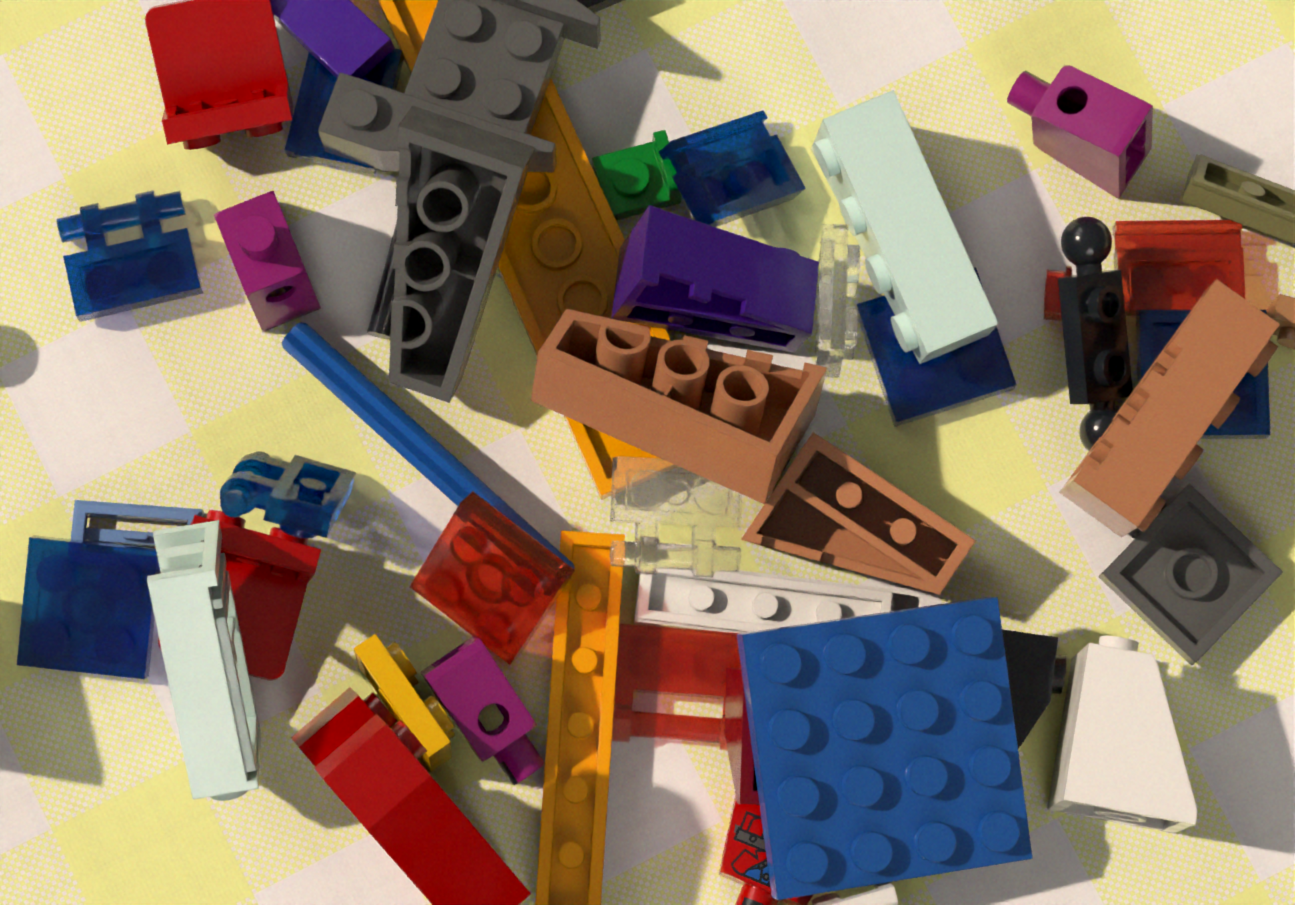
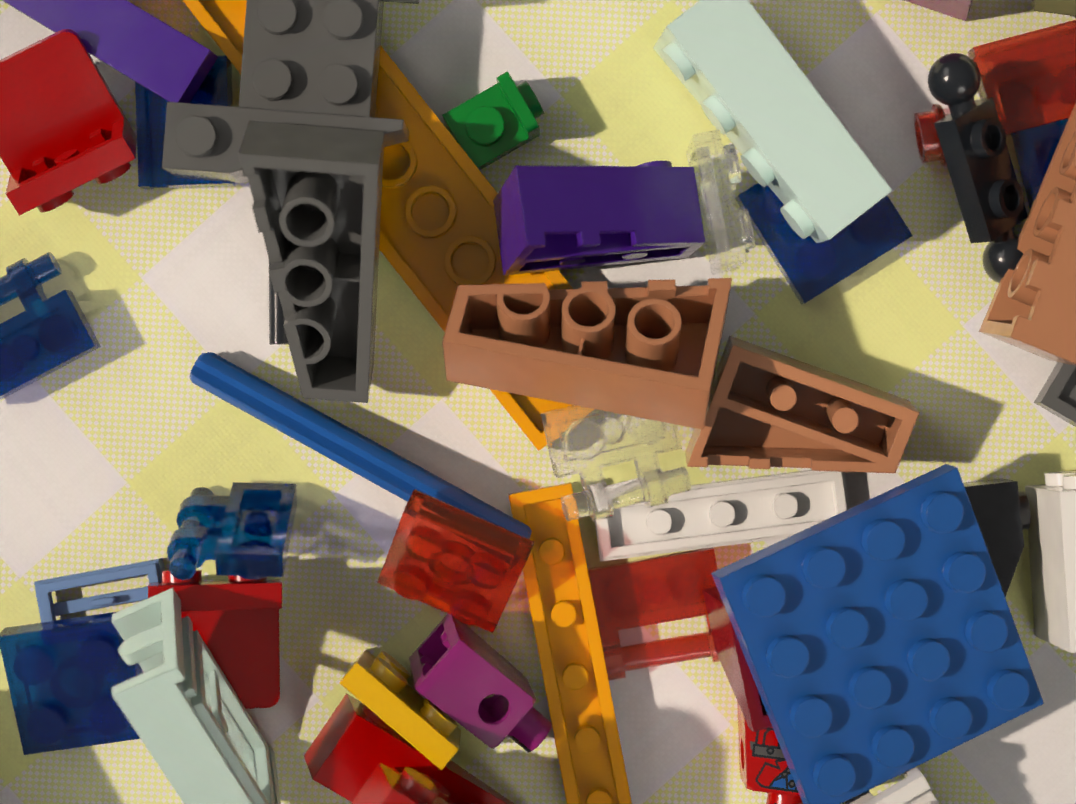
camera: 10 degrees left, 10 degrees up
magenta torso [214,191,321,332] -> none
clear blue plate [659,110,806,227] -> none

